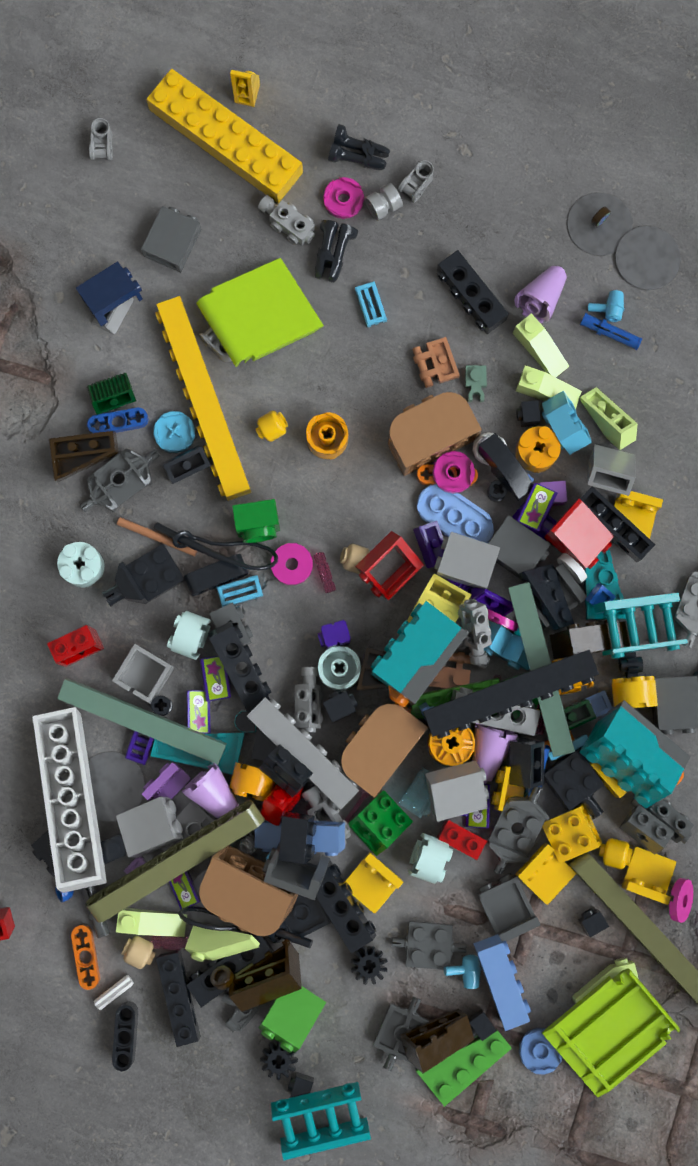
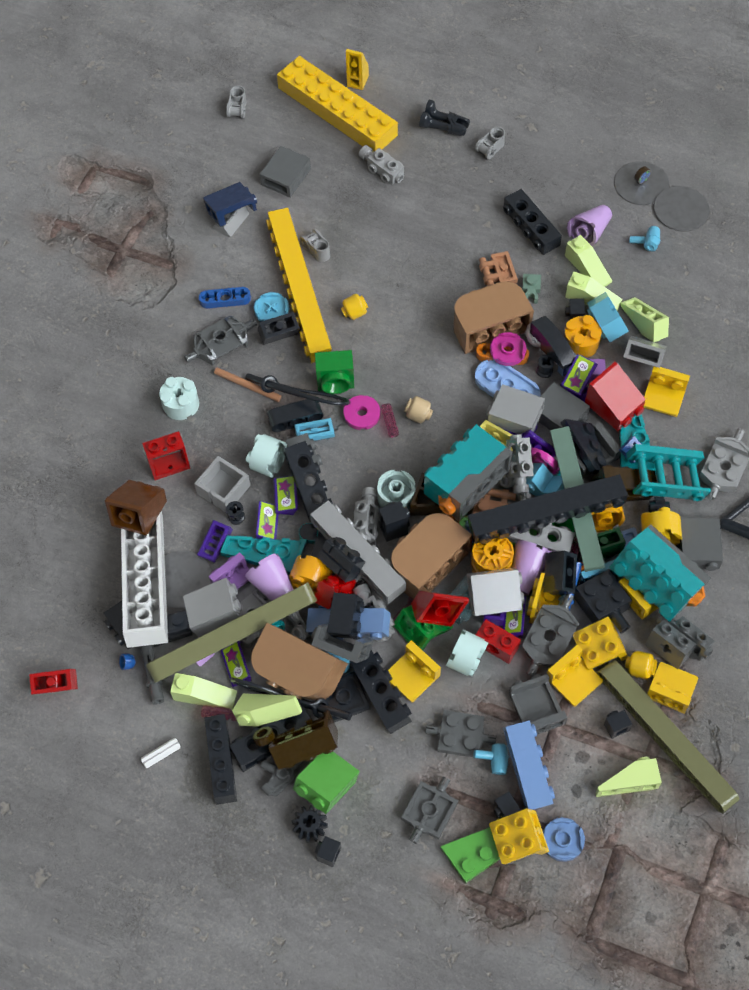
camera: 10 degrees right, 20 degrees down
dark brown wedge [49,431,119,482] -> none
sand green tile [57,678,227,765] -> none
orange beam [71,924,100,990] -> none
dark green brick [87,372,136,415] -> none
black plate [102,544,185,607] -> none
black beam [112,1001,138,1072] -> none
tan head [121,936,156,969] -> none
lime piece [196,258,324,367] -> none
teal fence [271,1082,371,1161] -> none
light orange brick [306,412,348,460] -> none
black piece [315,220,359,283] -> none
dark purple brick [317,620,351,649] -> none
dark pink tile [323,177,364,219] -> none
black gear [351,946,388,985] -> none
medium azure tile [355,281,387,328] -> none
red window [355,531,424,601] -> none
light grey wheel [365,183,403,221] -> none
dark brown wedge [400,1009,475,1074] -> none
dark purple slope [413,521,445,568] -> none
lime piece [542,968,680,1097] -> none
white piece [557,553,587,584] -> none
blue pin [580,313,642,350] -> none
black brick [580,486,656,563] -> none
dark pink tile [669,878,693,923] -> none
none -> reddish brown slope [105,480,167,536]
none -> red slope [411,591,469,626]
none -> yellow bracket [489,808,549,865]

